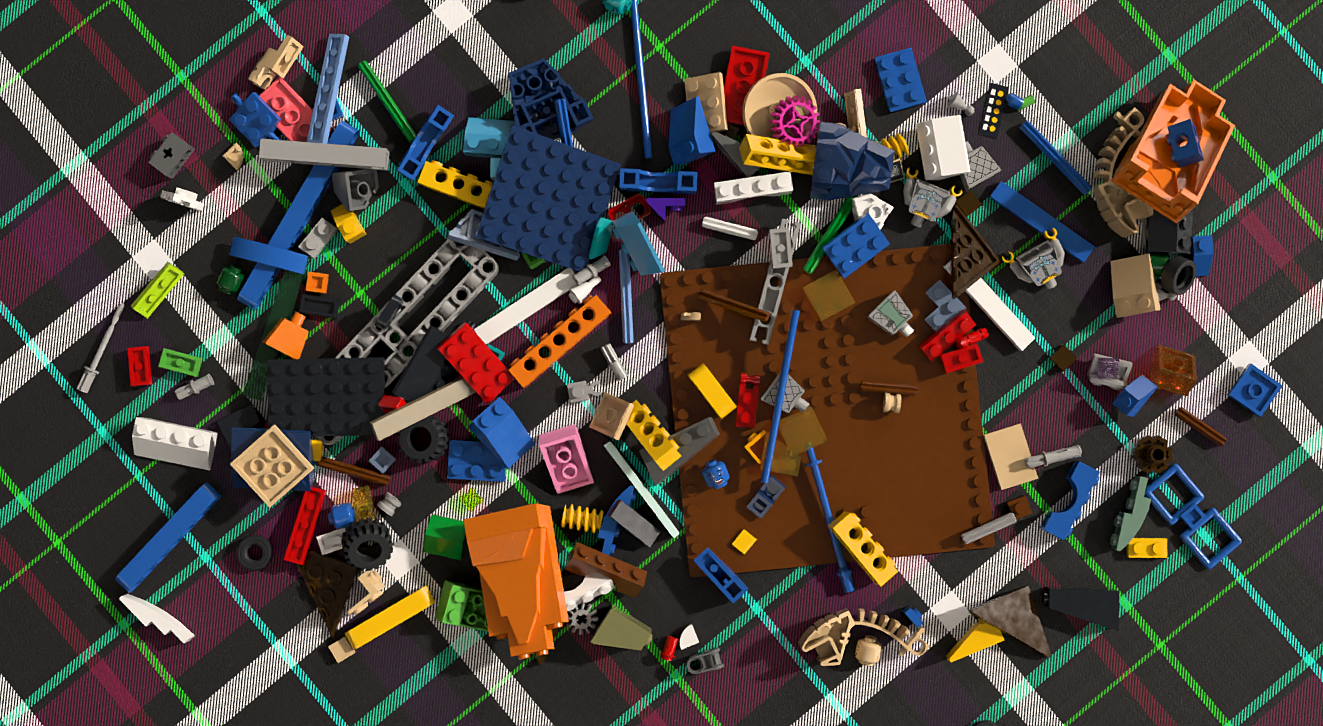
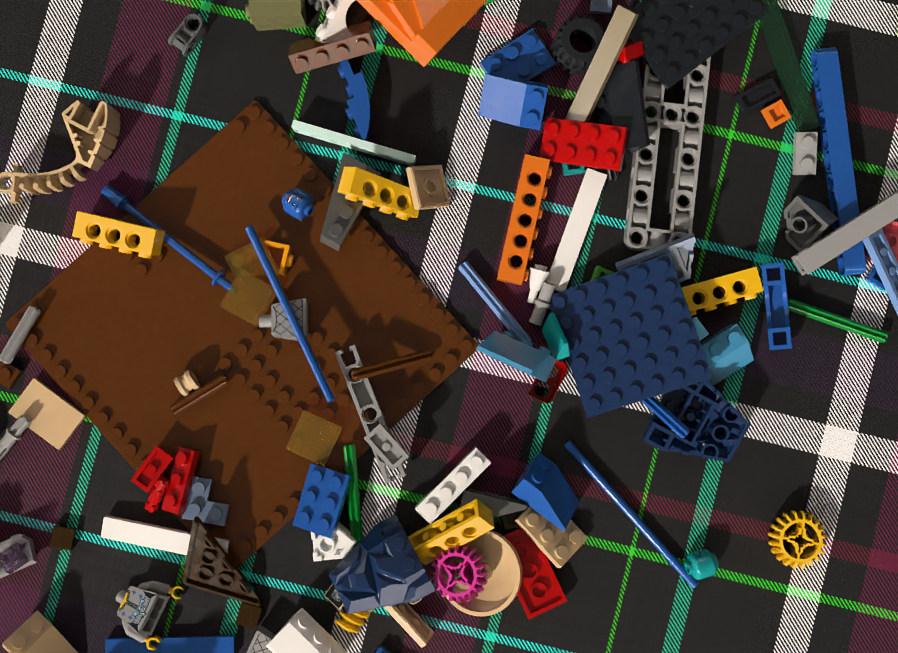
camera: 140 degrees right, 0 degrees up
dark green head [216,265,245,295] -> none
blue slope [229,237,309,275] -> none
orange torso [263,312,308,359] -> none
yellow slope [331,204,367,244] -> none
black beam [376,294,404,331] -> none
clear neon green plate [460,488,483,511] -> none
bright pink slope [539,424,594,494] -> none
yellow piece [562,504,603,534] -> none
light grey plate [567,381,602,403] -> none
light grey axle [601,344,629,381] -> none
tile [608,499,660,547] -> none
blue arch [619,168,697,194] -> none
dark purple slope [646,198,685,223] -> none
red pin [660,635,679,661] -> none
tan tile [680,312,701,321] -> none
white tile [680,624,699,650] -> none
yellow beam [688,363,737,419] -> none
blue slope [693,547,749,604] -> none
white axle [702,217,758,240] -> none
yellow piece [732,529,757,554] -> none
red plate [735,373,760,428] -> none
dark blue slope [746,475,786,519] -> none
tan head [855,635,882,666] -> none
torso [867,290,914,338] -> none
blue plate [902,606,924,627] -> none
light grey torso [903,168,962,227] -> none

